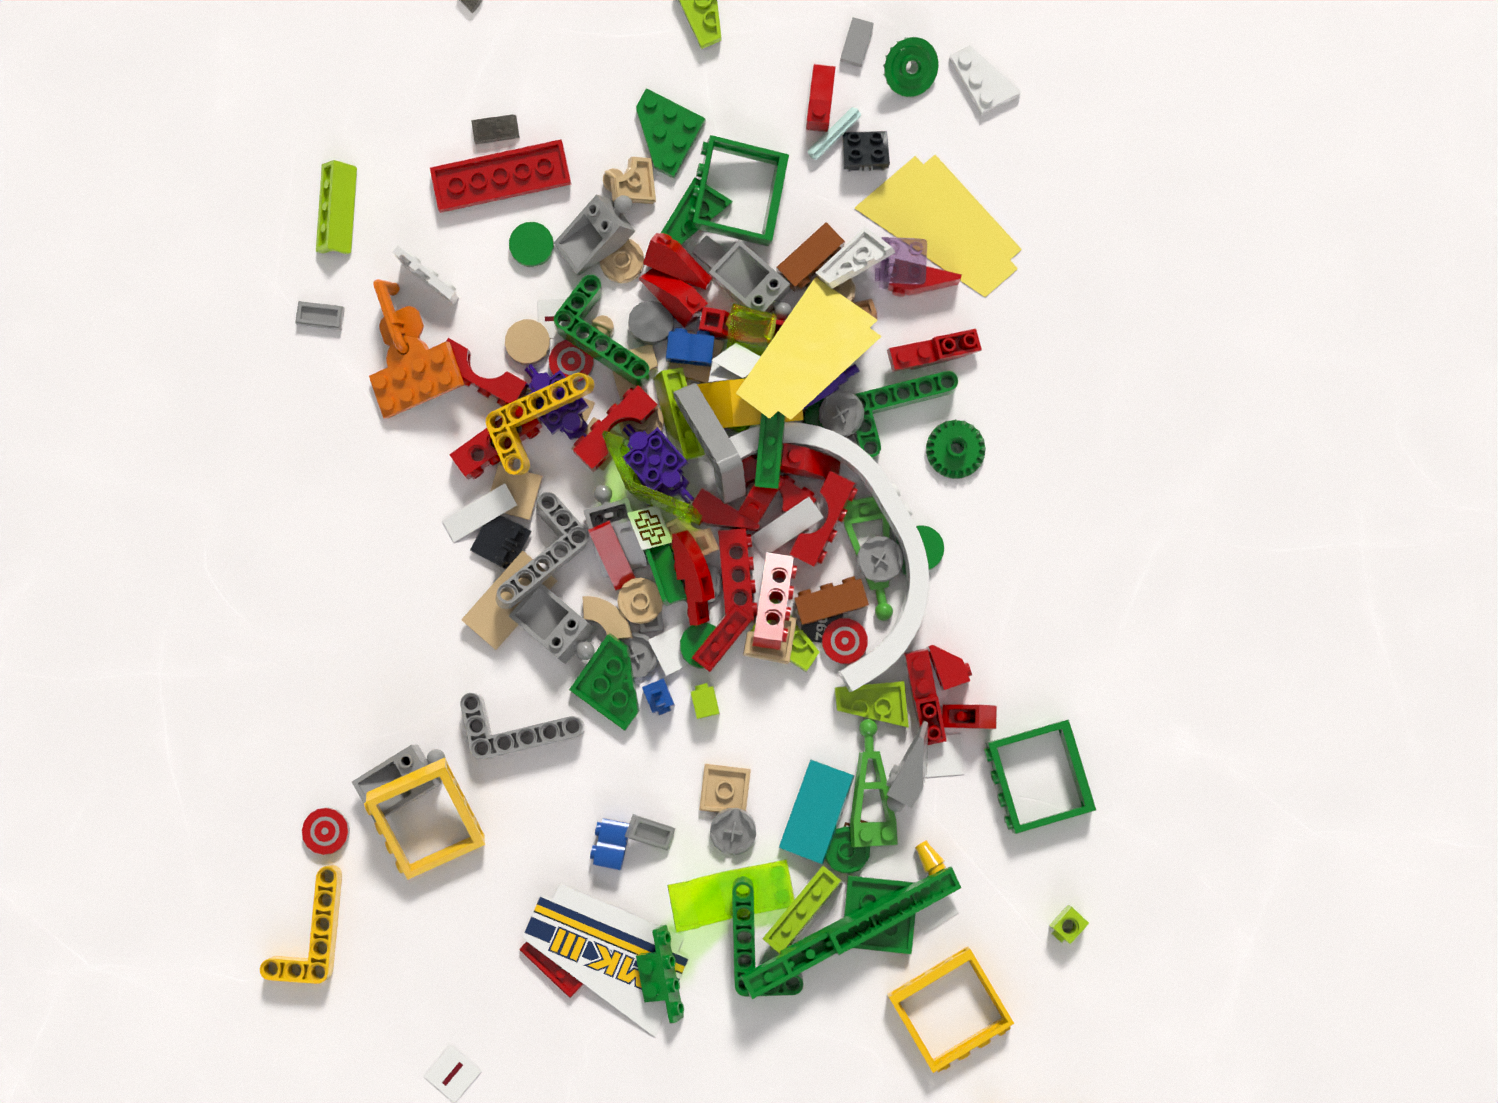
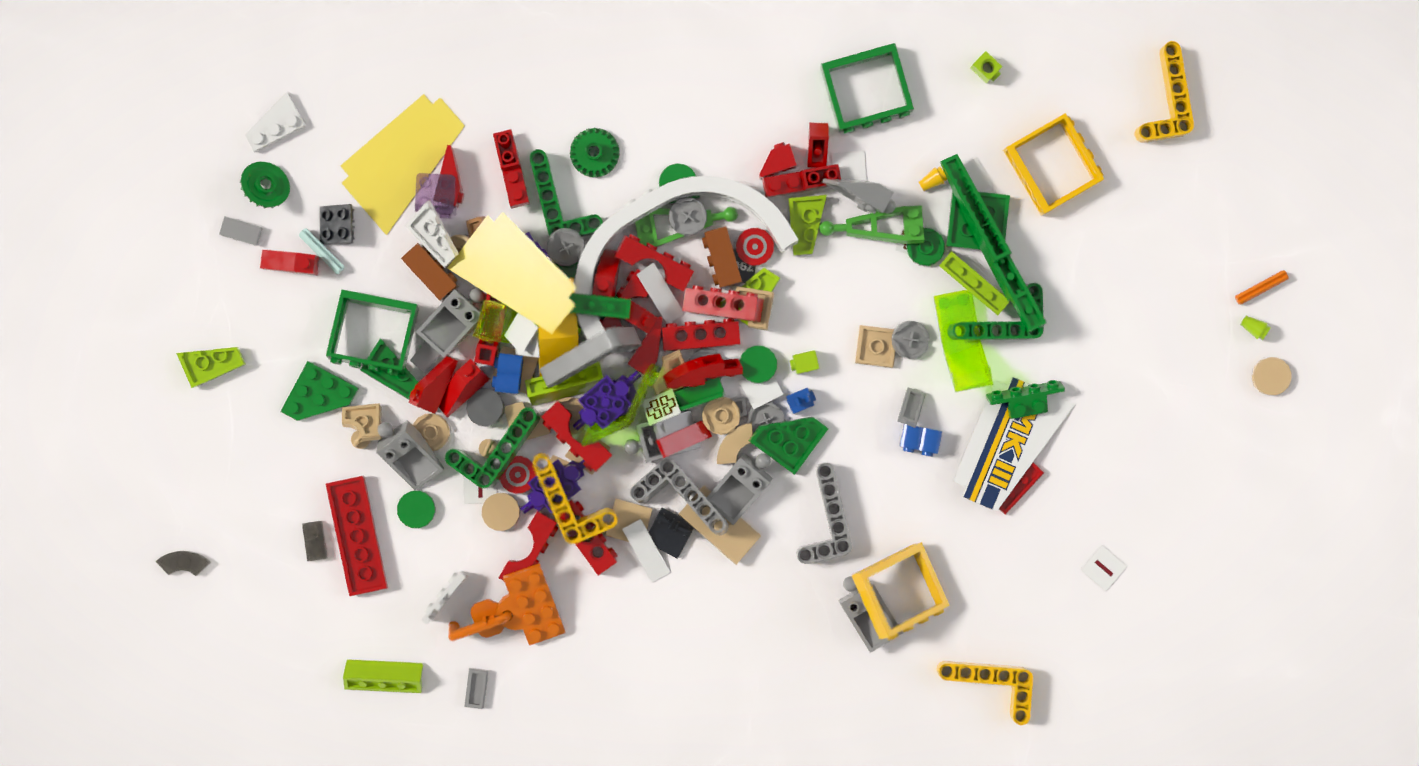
camera: 90 degrees left, 5 degrees up
red tile [302,807,350,855] -> none
red tile [692,603,754,672] -> none
teal tile [778,759,855,864] -> none

